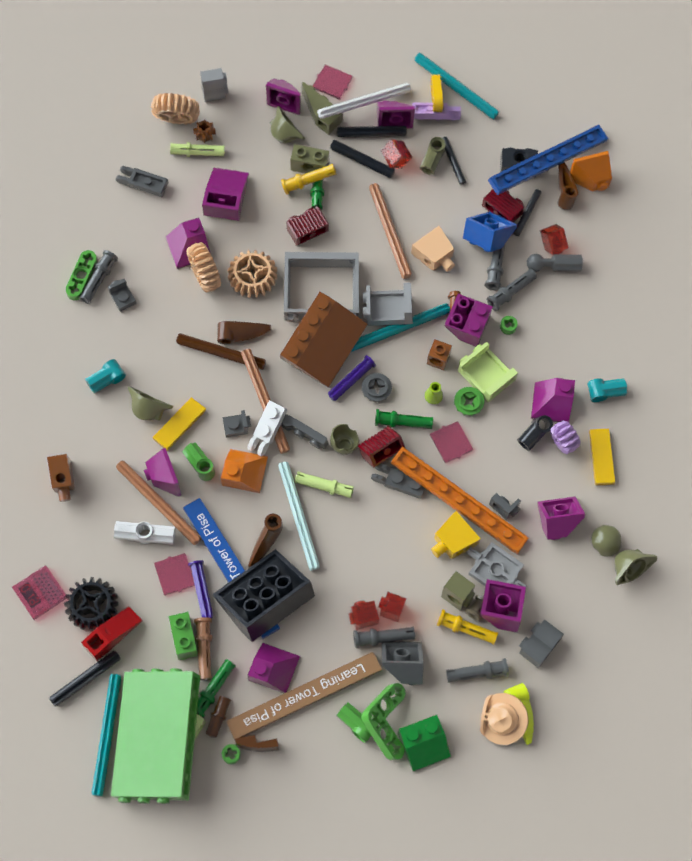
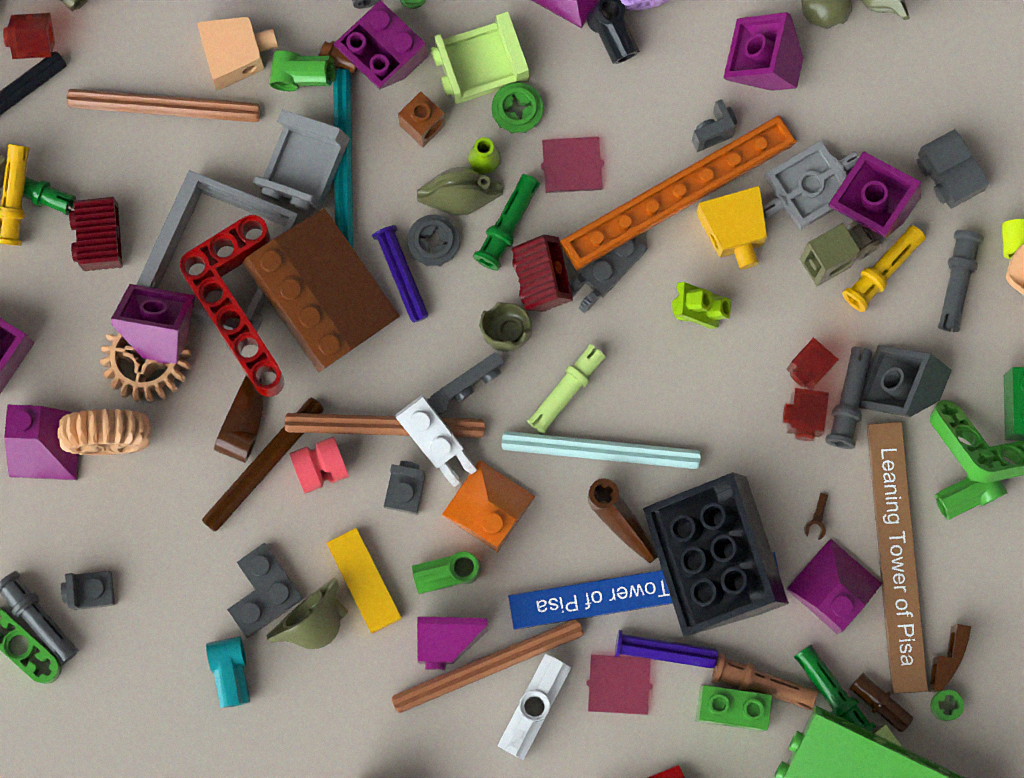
camera: 65 degrees left, 10 degrees up
none -> magenta slope [111,284,195,364]
none -> red beam [179,215,284,397]
none -> dark grey plate [227,543,303,638]
none -> bright green piece [269,51,336,92]
none -> coral wheel [290,436,349,494]
none -> olive hat [417,167,503,215]
none -> lime hips [672,282,731,329]
none -> reddish brown hand [804,493,828,540]

